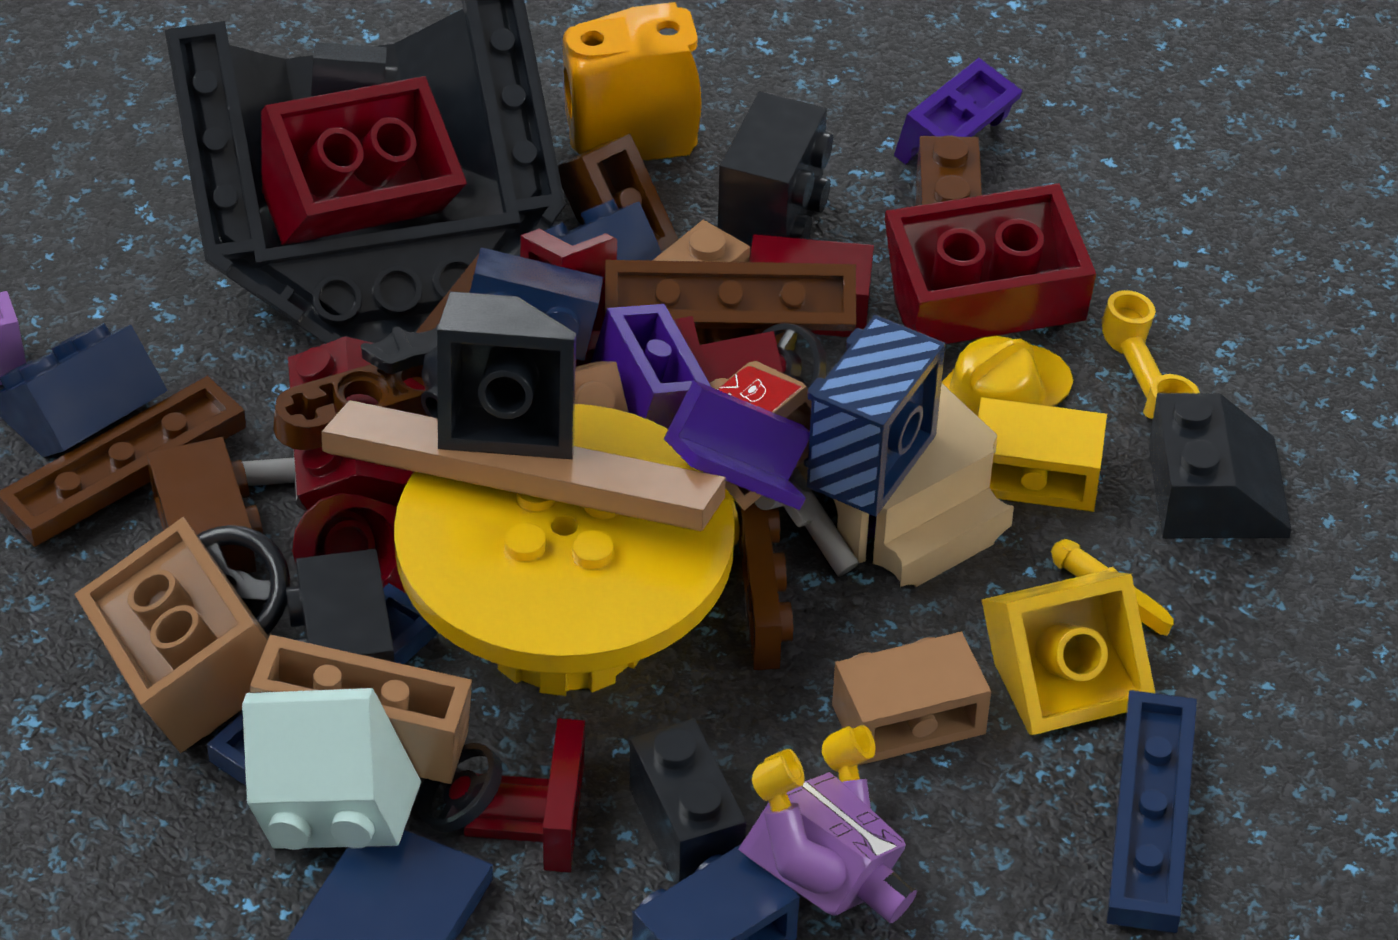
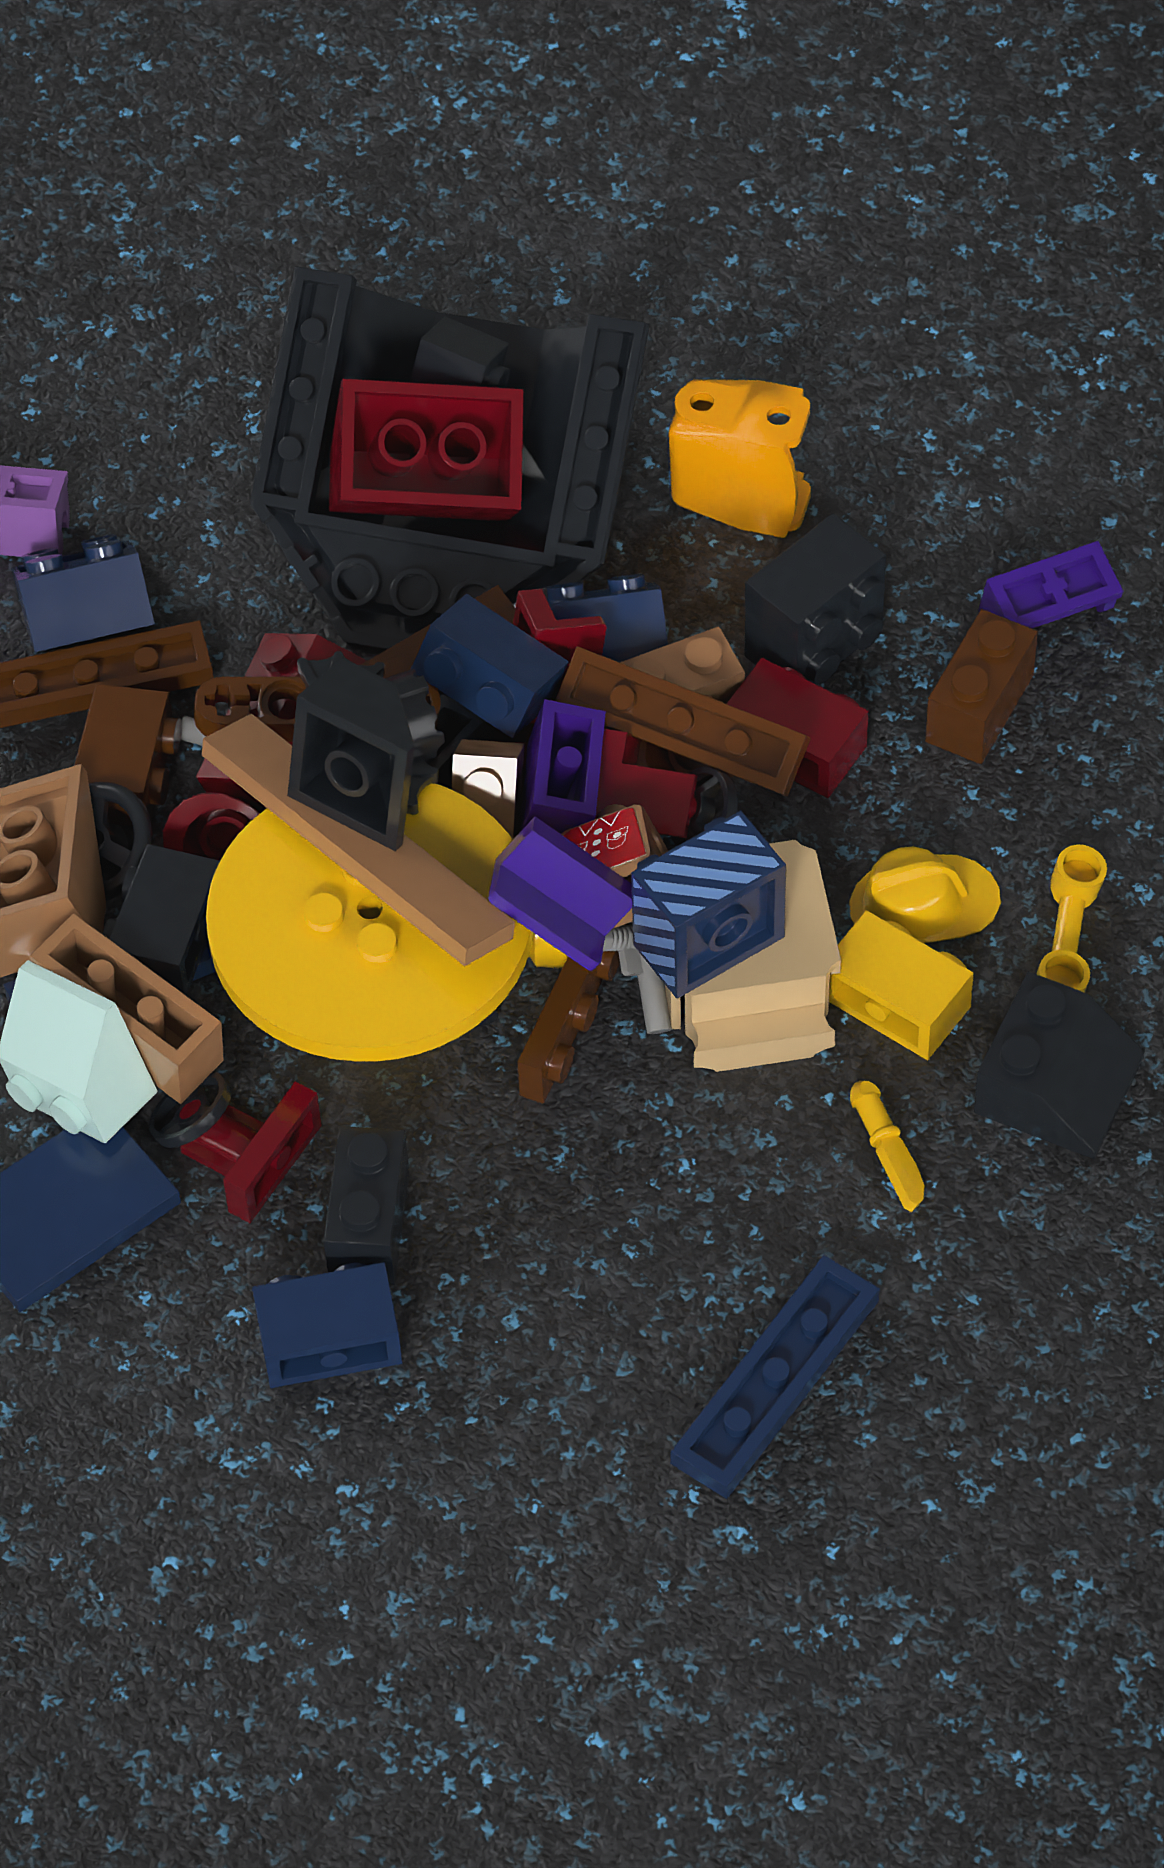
camera: 30 degrees right, 10 degrees up
reddish brown slope [558,134,678,251] -> none
medium lavender torso [739,725,917,924] -> none
medium nougat brick [832,631,991,765] -> none
dark red slope [885,183,1096,344] -> none
yellow slope [981,571,1155,735] -> none

